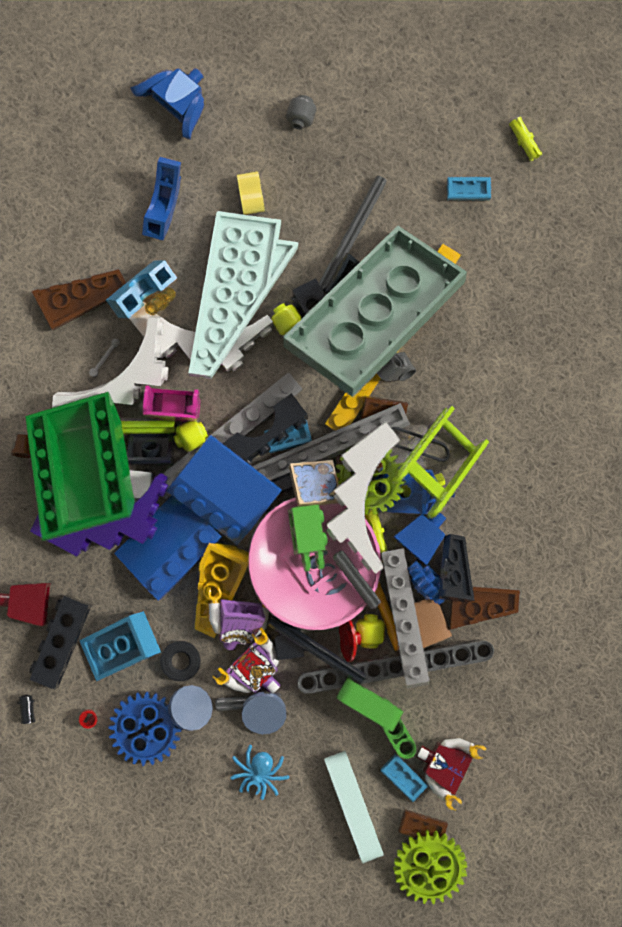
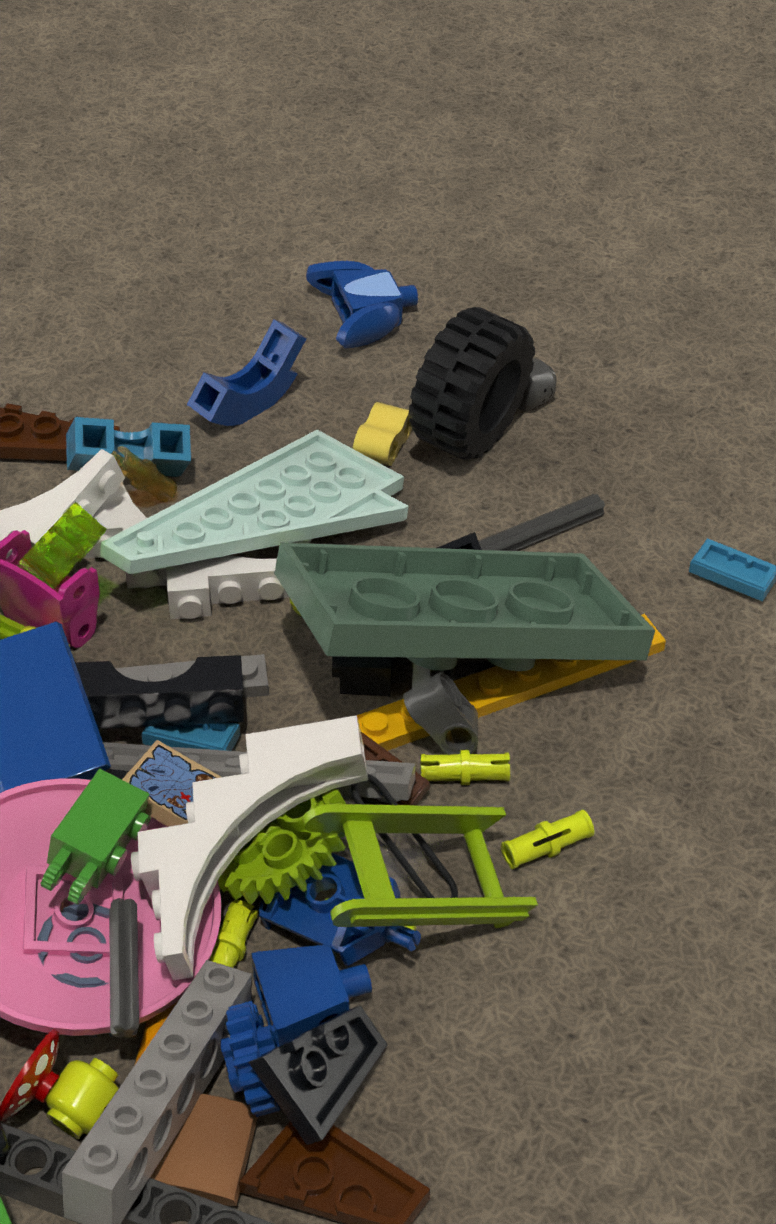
camera: 35 degrees right, 40 degrees down
none -> clear neon green brick [17,502,107,589]
none -> black tyre [408,307,535,460]
none -> neon yellow pin [420,750,510,785]
none -> neon yellow pin [501,810,595,869]

